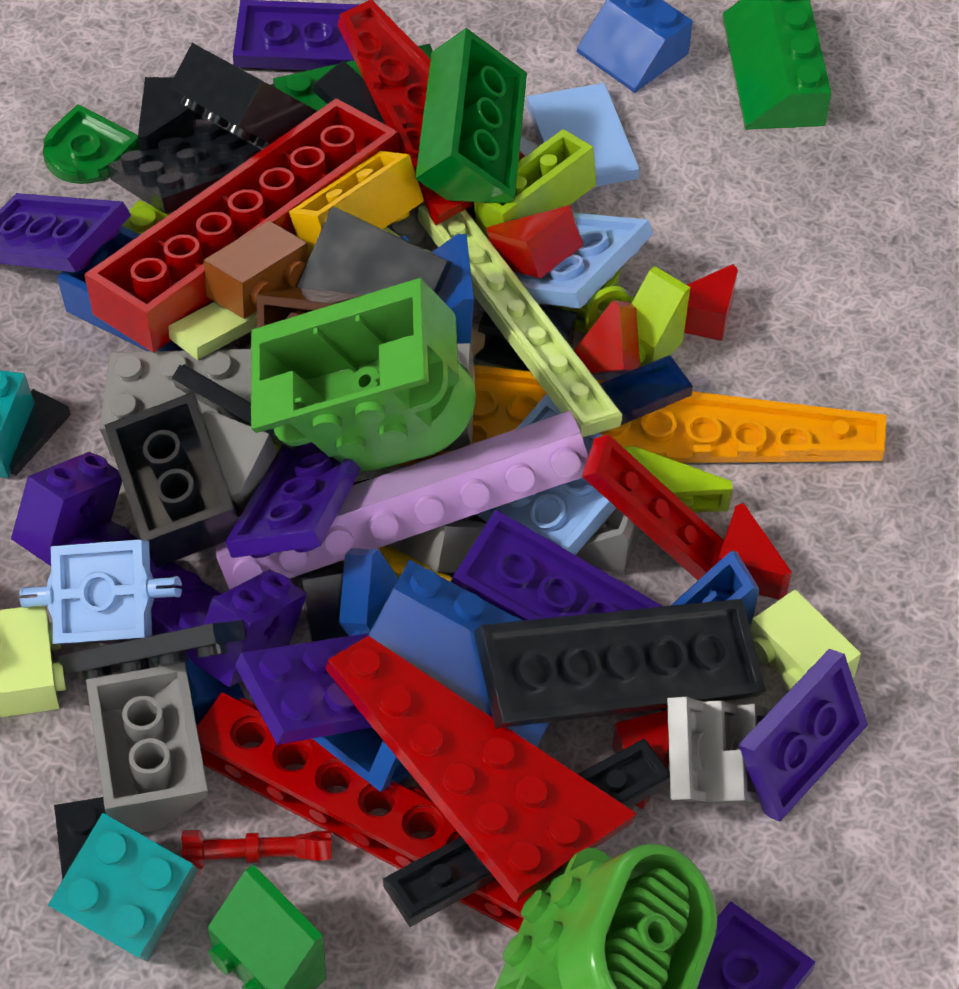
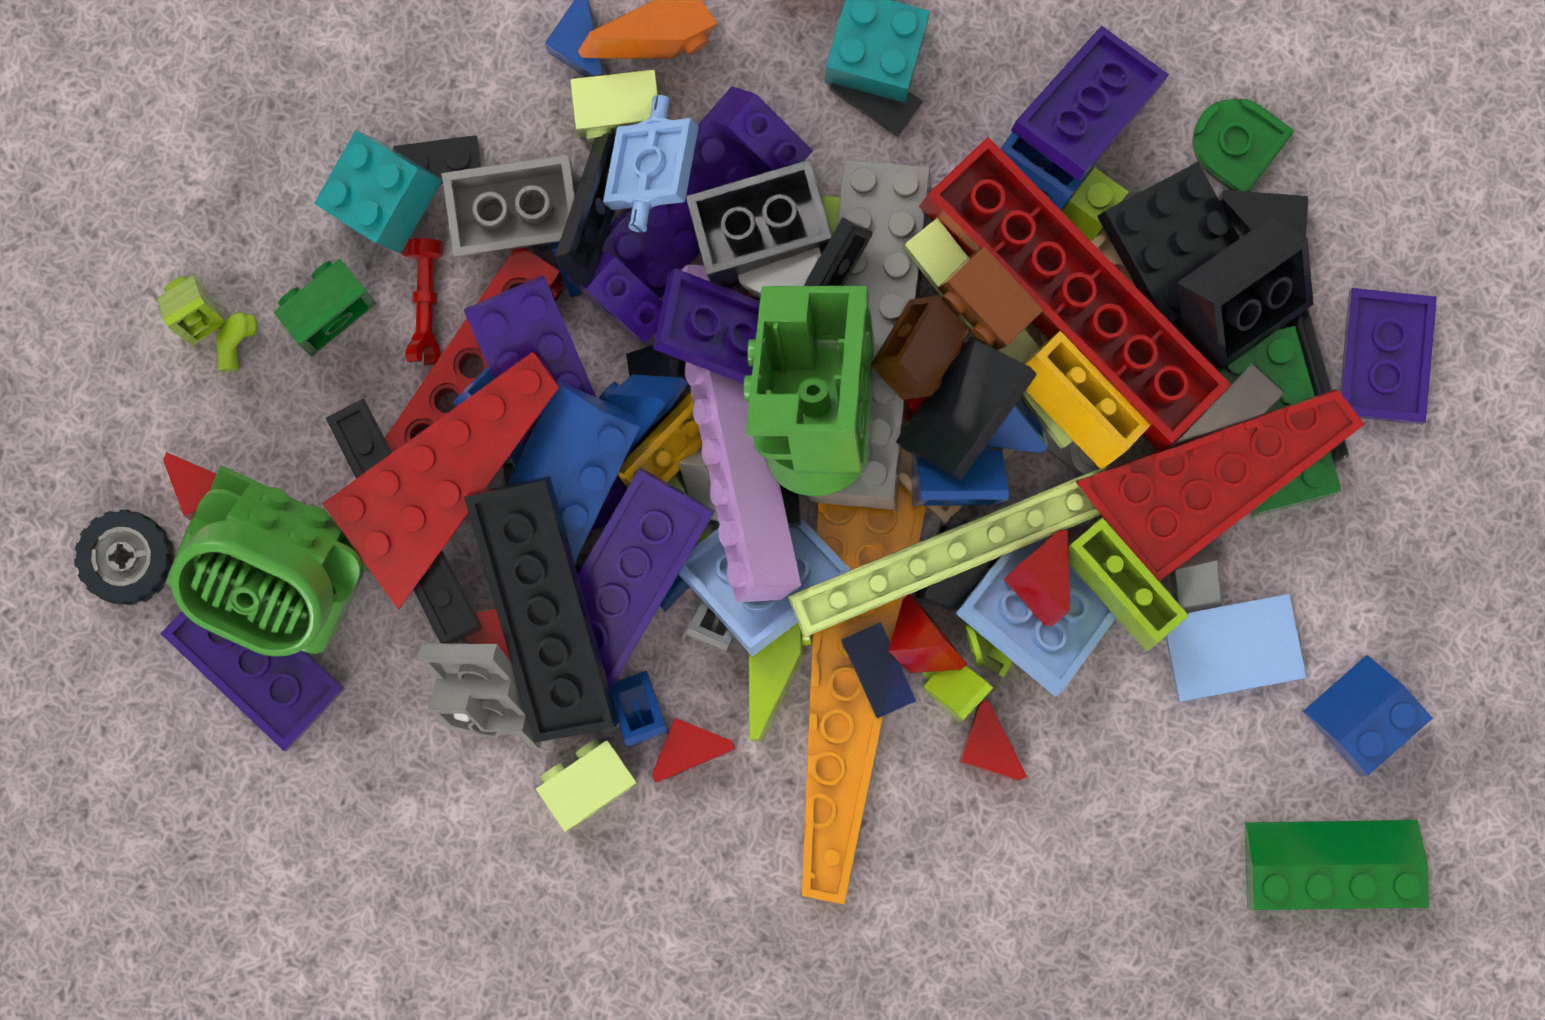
camera: 100 degrees right, 30 degrees up
green slope [415,28,527,203] -> none
red plate [582,434,724,580] -> none
dark purple plate [738,649,868,822] -> none

